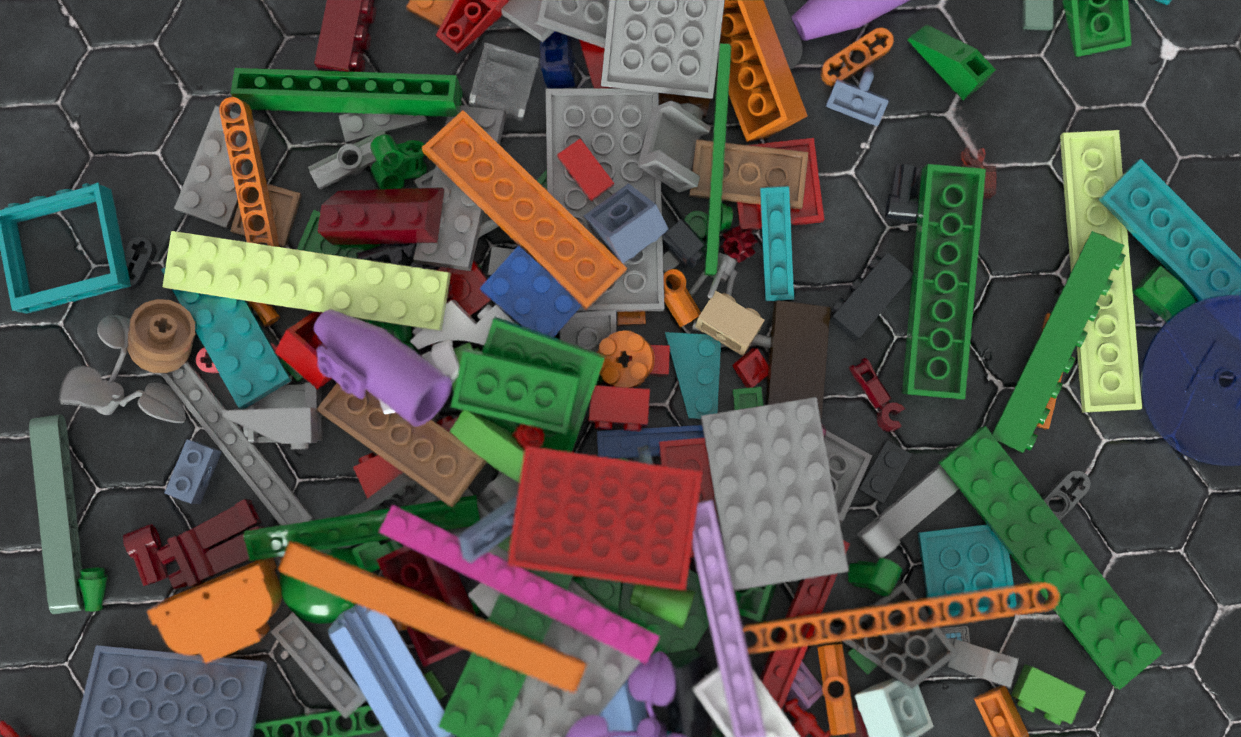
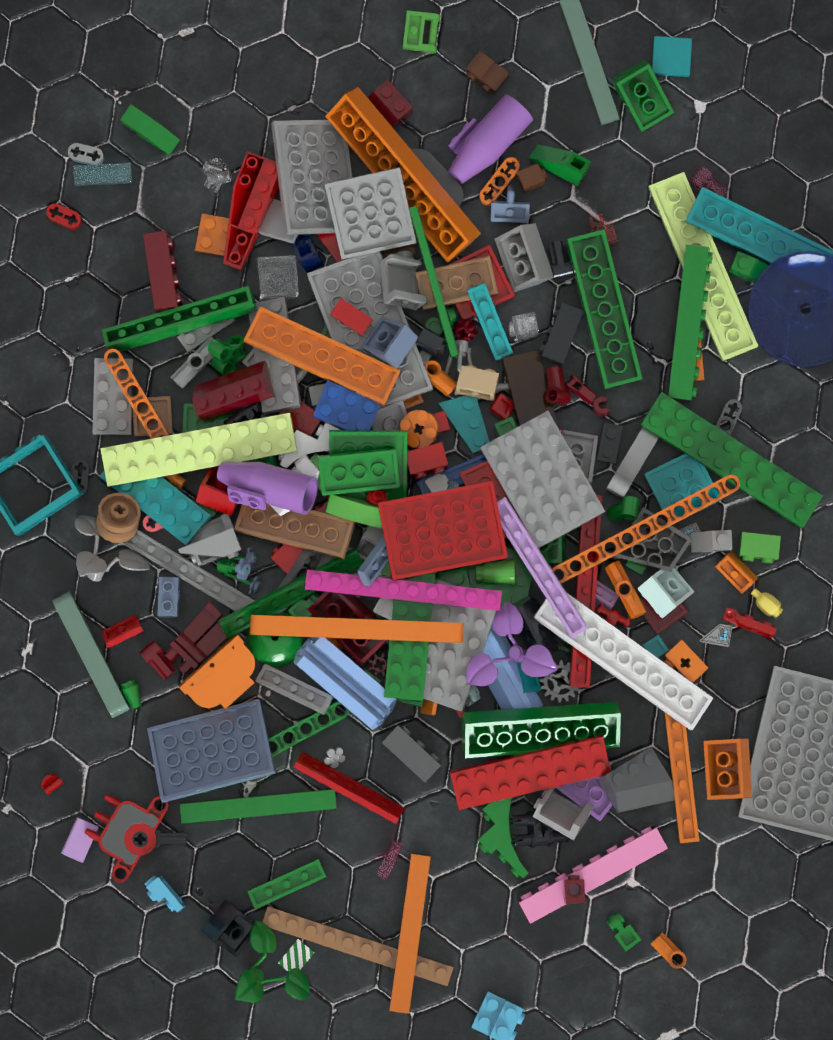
camera: 20 degrees left, 0 degrees up
none -> red plate [101,614,143,648]
none -> plant [217,547,262,596]
none -> dark red gear [368,653,388,677]
none -> white sticker [425,474,449,492]
none -> light grey slope [494,223,554,292]
none -> clear brick [508,312,539,342]
none -> reddish brown brick [516,163,547,193]
none -> dark red piece [545,366,571,406]
none -> clear pink piece [689,166,729,197]

